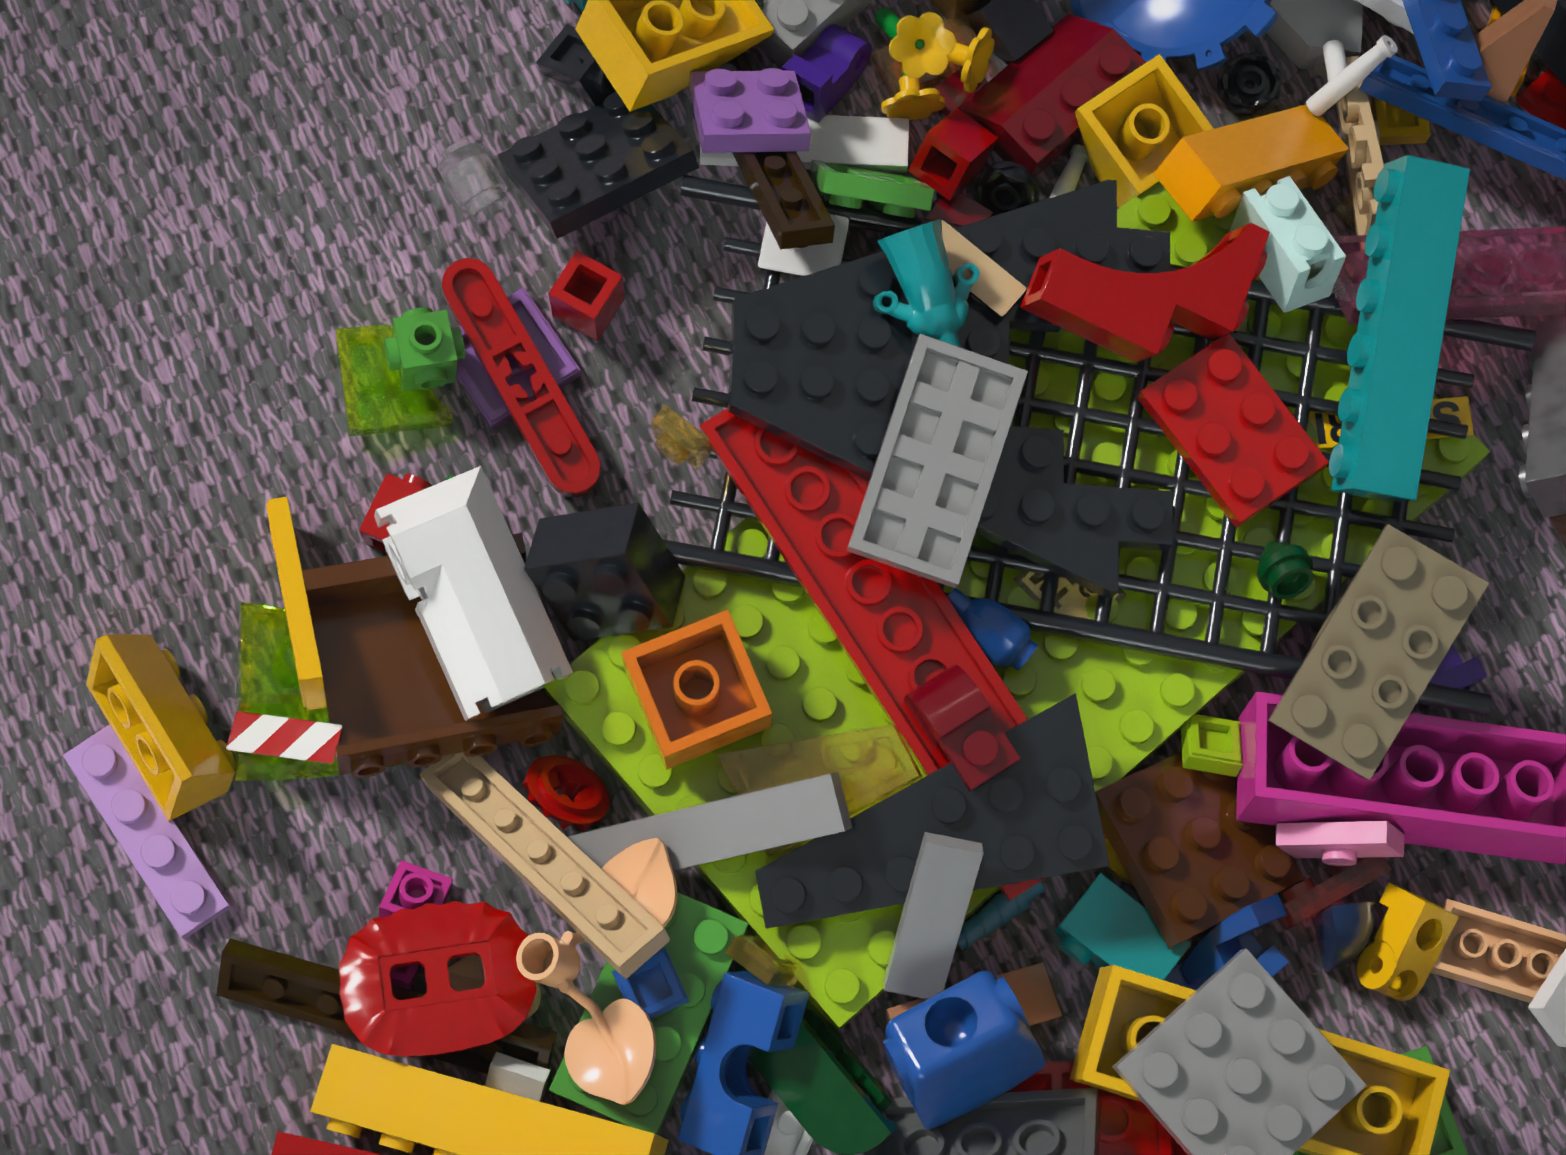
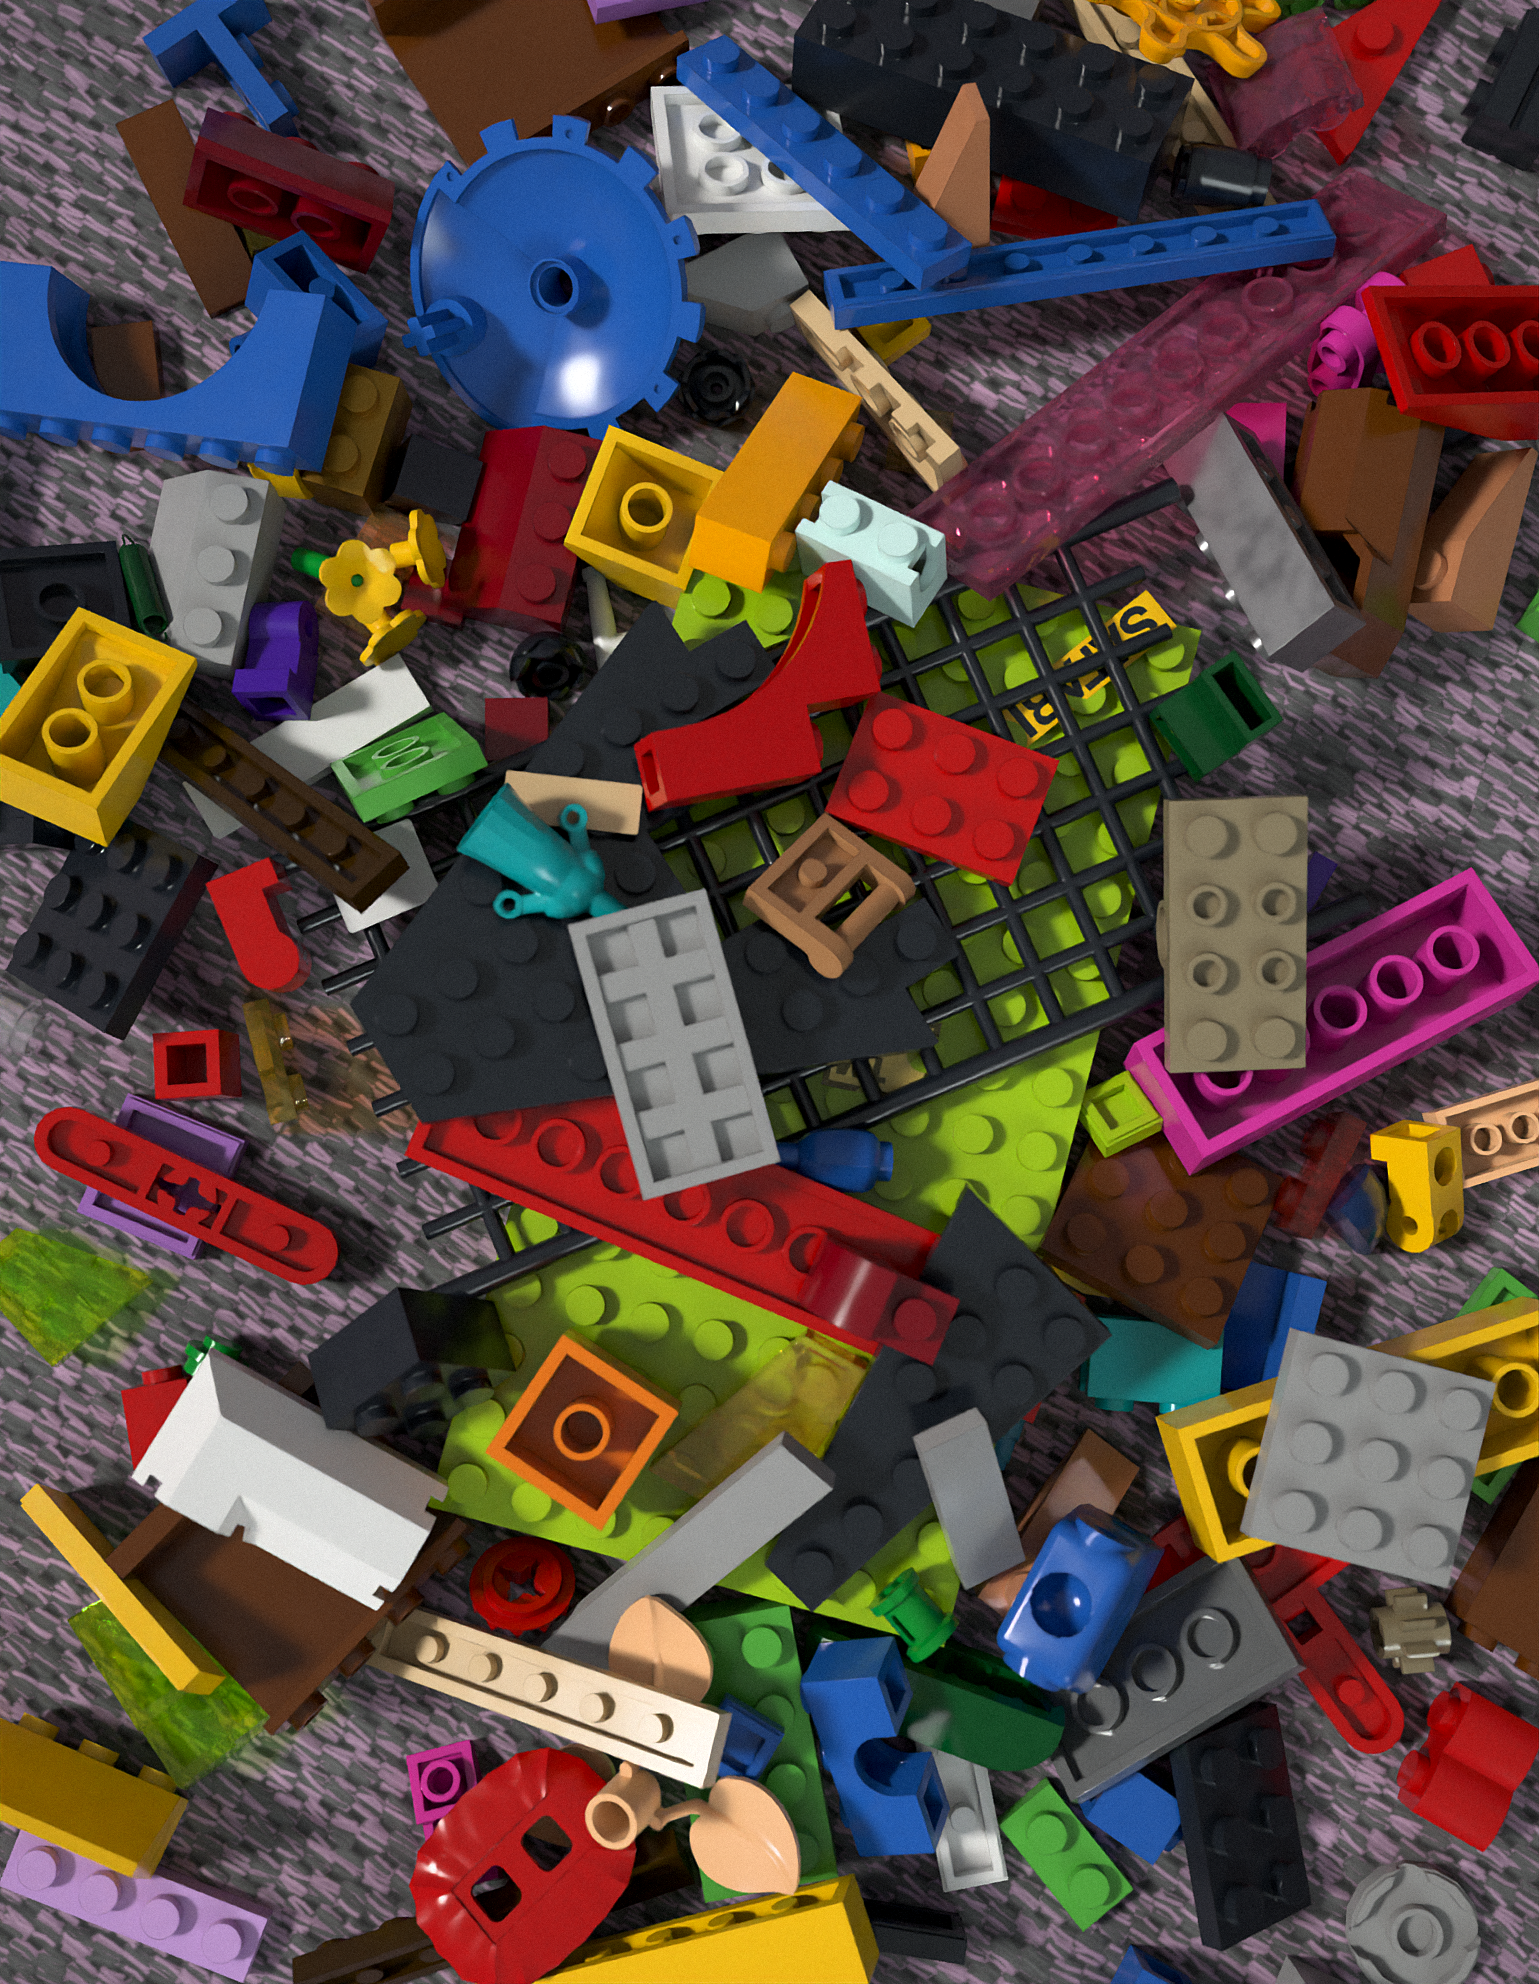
camera: 30 degrees left, 10 degrees up
sticker [226,711,343,764] -> none
bright green brick [384,307,465,391] -> none
white tile [485,1052,550,1102] -> none
clear yellow plate [651,405,711,470] -> none
medium lavender plate [689,68,811,153] -> none
clear yellow tile [725,935,803,985] -> none
red brick [908,108,999,201] -> none
blue slope [1181,894,1287,984] -> none
dark green plate [1257,541,1314,599] -> none
bright pink plate [1276,821,1405,866] -> none
white piece [1306,35,1398,117] -> none
teal brick [1329,155,1470,503] -> none
none -> red leg [205,857,312,993]
none -> clear yellow wing [242,998,310,1134]
none -> medium nougat plate [742,812,916,978]
none -> green bush [869,1567,959,1663]
none -> dark green piece [1149,650,1284,783]

